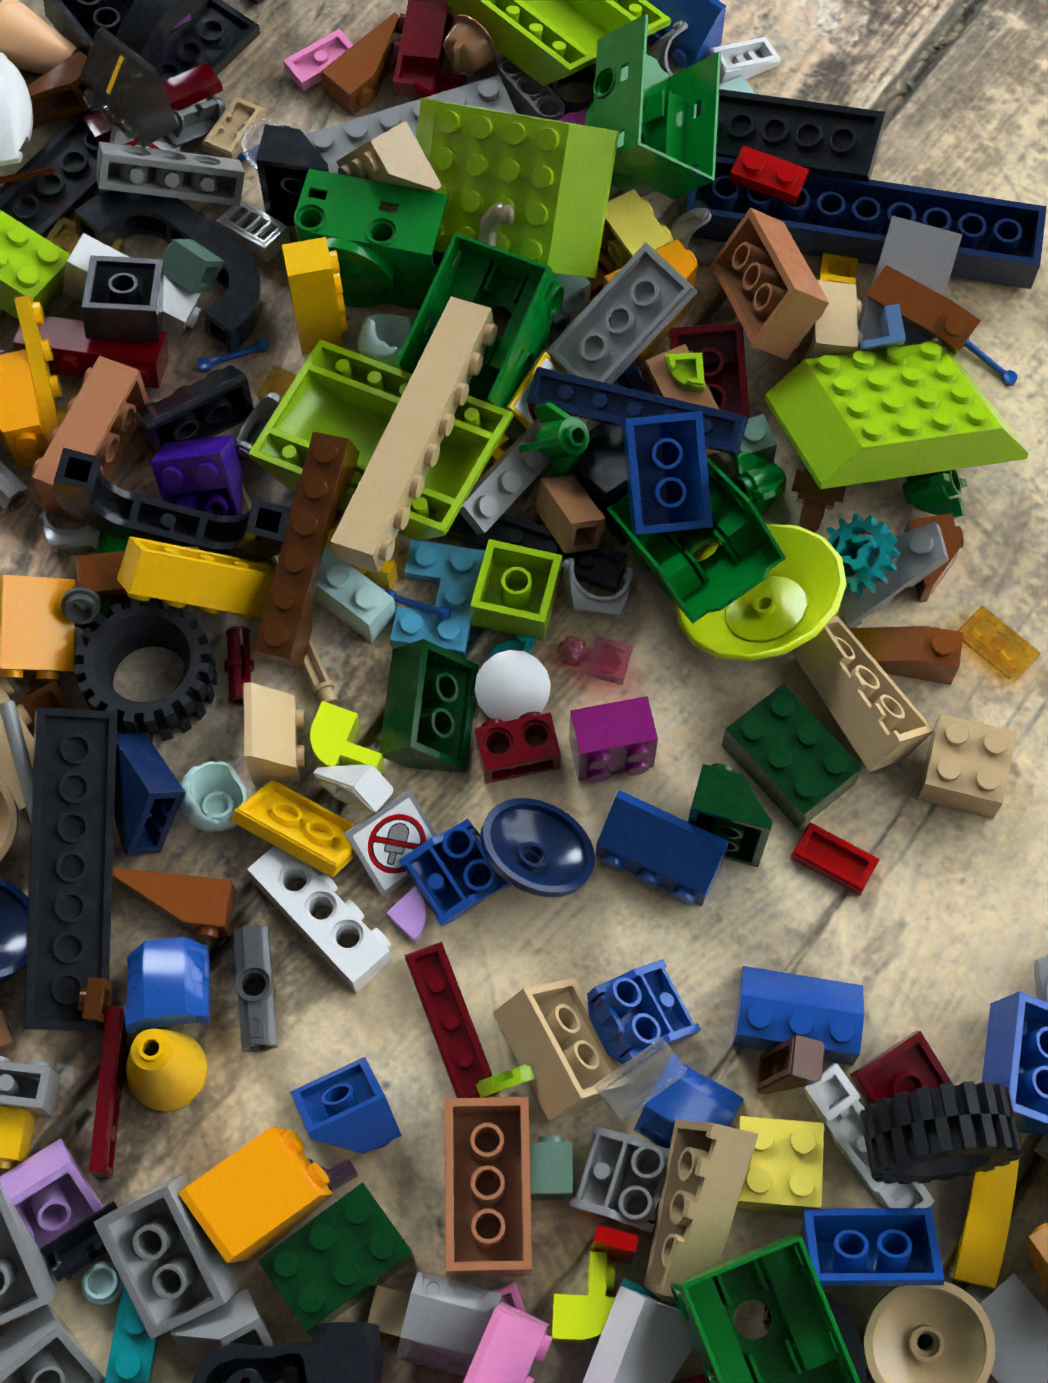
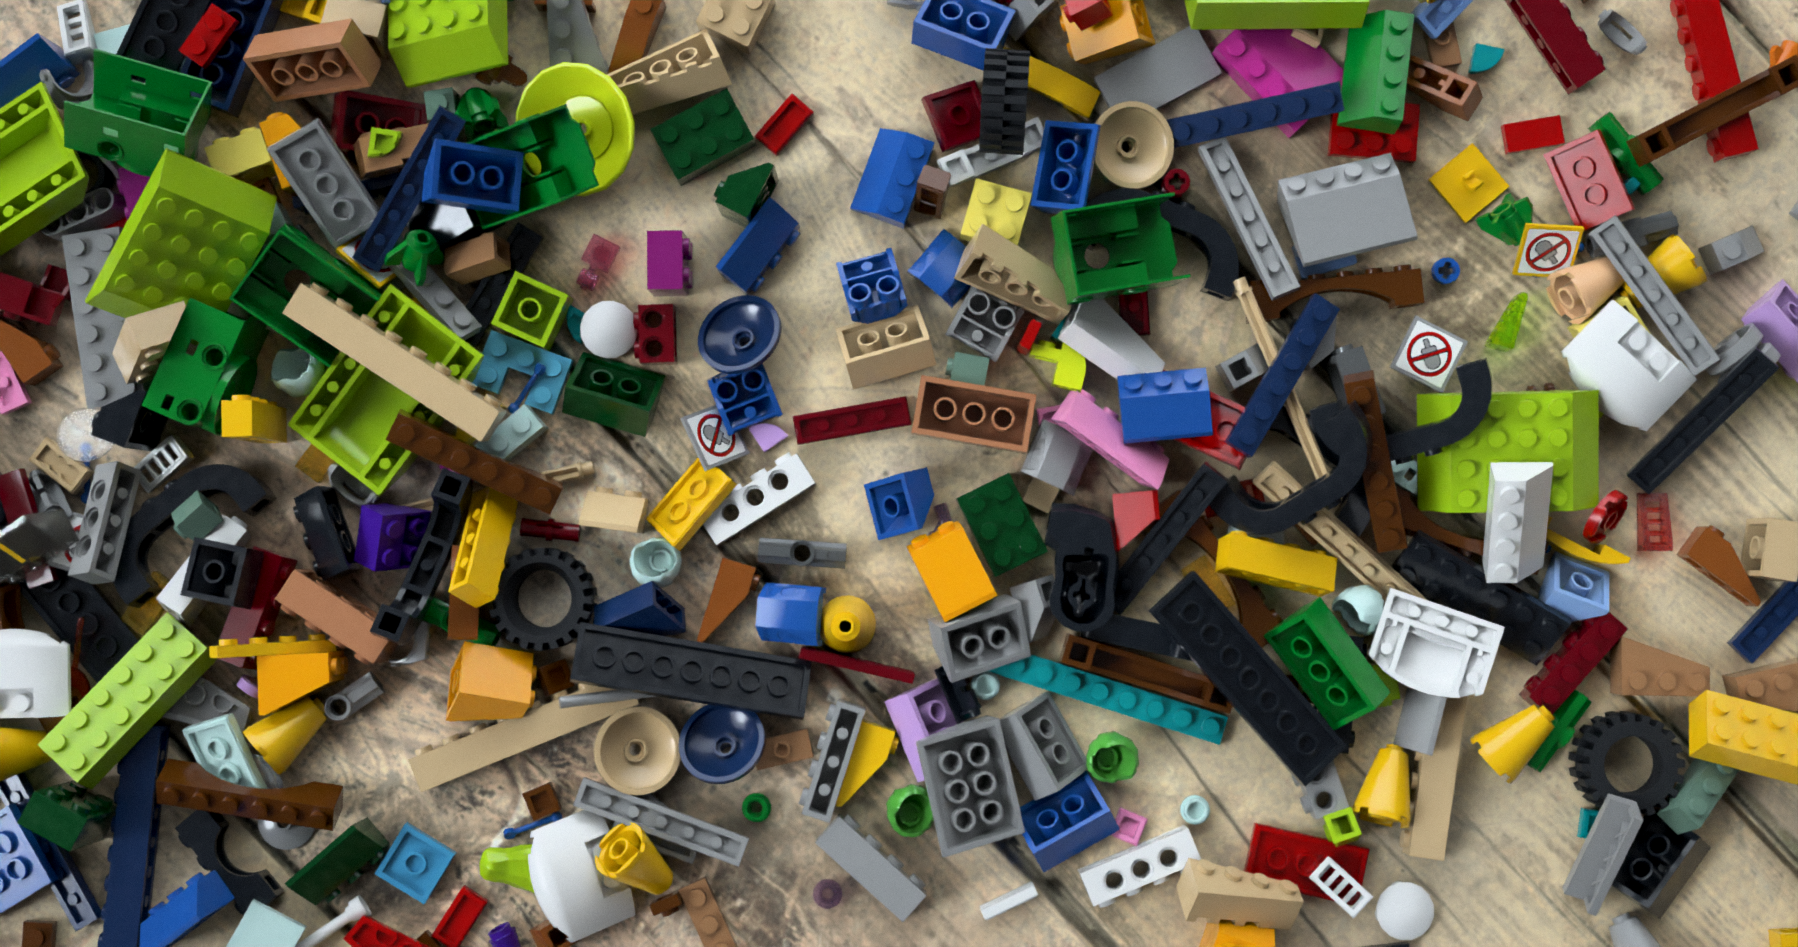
camera: 80 degrees left, 20 degrees up
dark grey plate [61,587,101,624] -> none
reddish brown plate [78,977,113,1025] -> none
blue hinge [197,338,269,373] -> none
neon yellow brick [310,701,384,774] -> none
white slope [313,765,393,812] -> none
medium nougat piece [444,14,497,74] -> none
lime tile [476,1064,535,1098] -> none
dark tan arm [479,202,515,247] -> none
light grey helmet [562,557,635,618] -> none
clear tile [595,1037,687,1122] -> none
light grey helmet [670,208,725,267] -> none
teal gear [826,513,900,597] -> none

